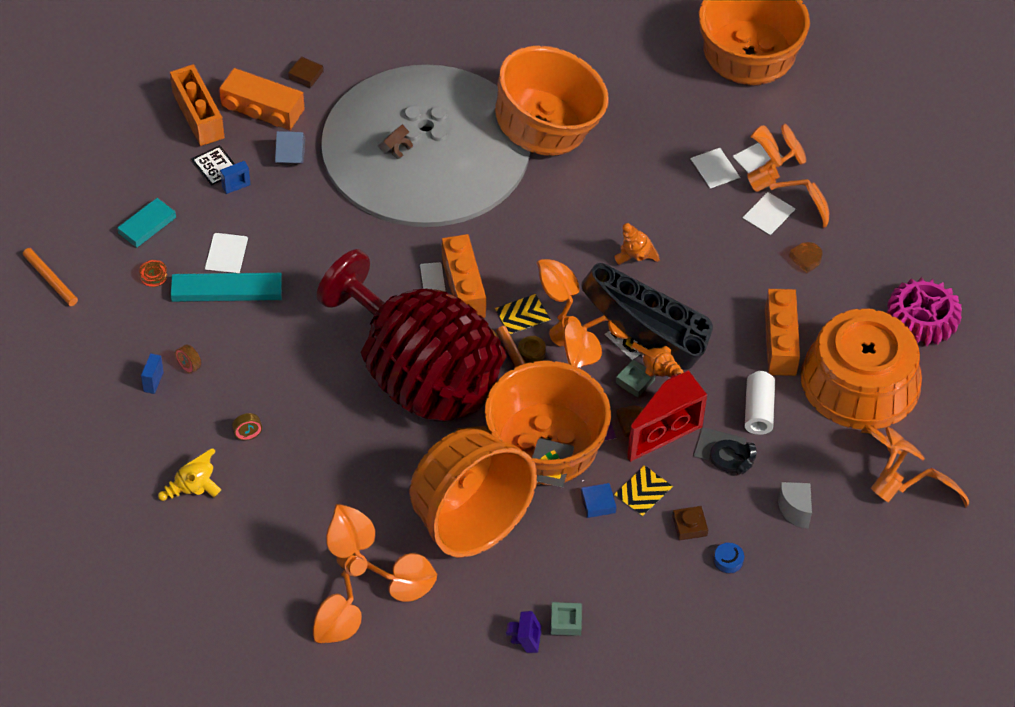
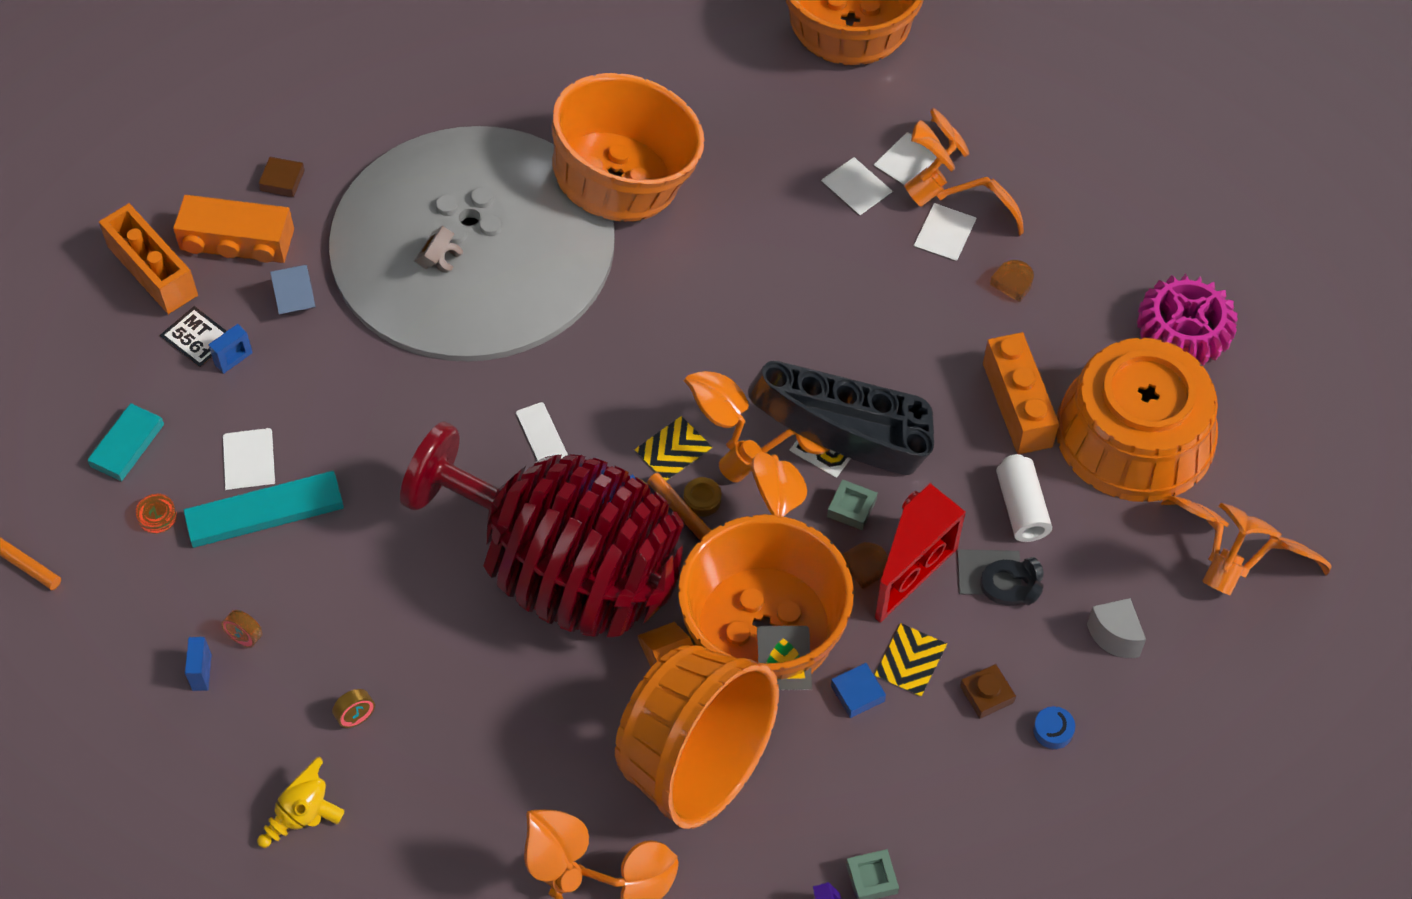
camera: 15 degrees left, 5 degrees up
orange brick [442,234,486,318] -> none
orange piece [614,223,660,265] -> none
orange piece [631,342,684,377] -> none

